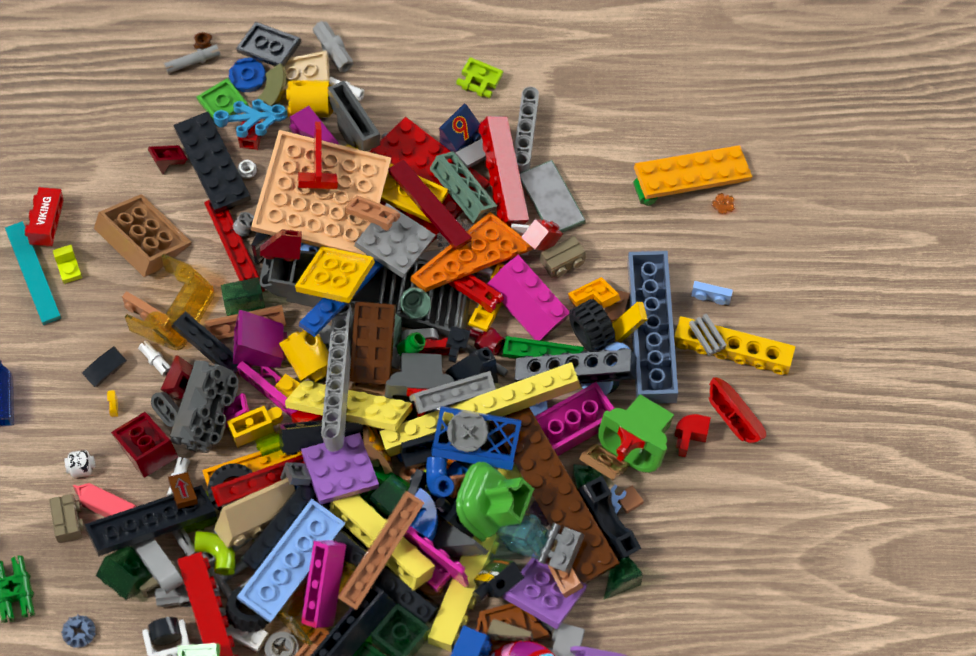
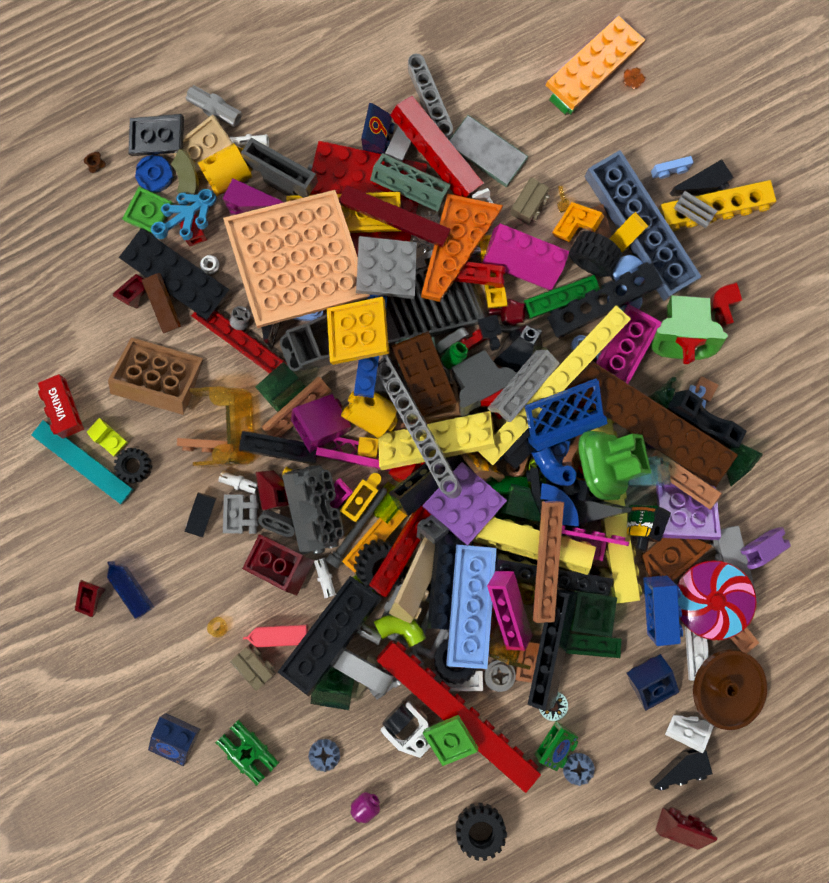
camera: 30 degrees left, 20 degrees up
white head [65,450,95,478] -> none
yellow tile [107,390,118,417] -> none
light grey pin [164,44,220,74] -> none
reddish brown tile [168,472,198,509] -> none
dark red slope [260,229,302,261] -> none
red piece [297,122,338,189] -> none
nougat plate [345,195,400,231] -> none
sand green hair [400,287,431,319] -> none
light grey tile [447,411,488,452] -> none
lime plate [456,57,503,99] -> none
dark tan slope [487,619,534,642] -> none
brick [521,219,563,251] -> none
flat silver plate [538,523,585,574] -> none
medium nougat tile [579,444,629,480] -> none
red brick [708,377,767,443] -> none
none -> black tyre [114,448,152,483]
none -> reddish brown tile [142,273,181,334]
none -> clear yellow piece [207,617,228,638]
none -> light grey plate [223,495,259,534]
none -> dark grey piece [326,487,387,568]
none -> clear yellow hand [557,186,569,213]
none -> black slope [670,159,734,196]

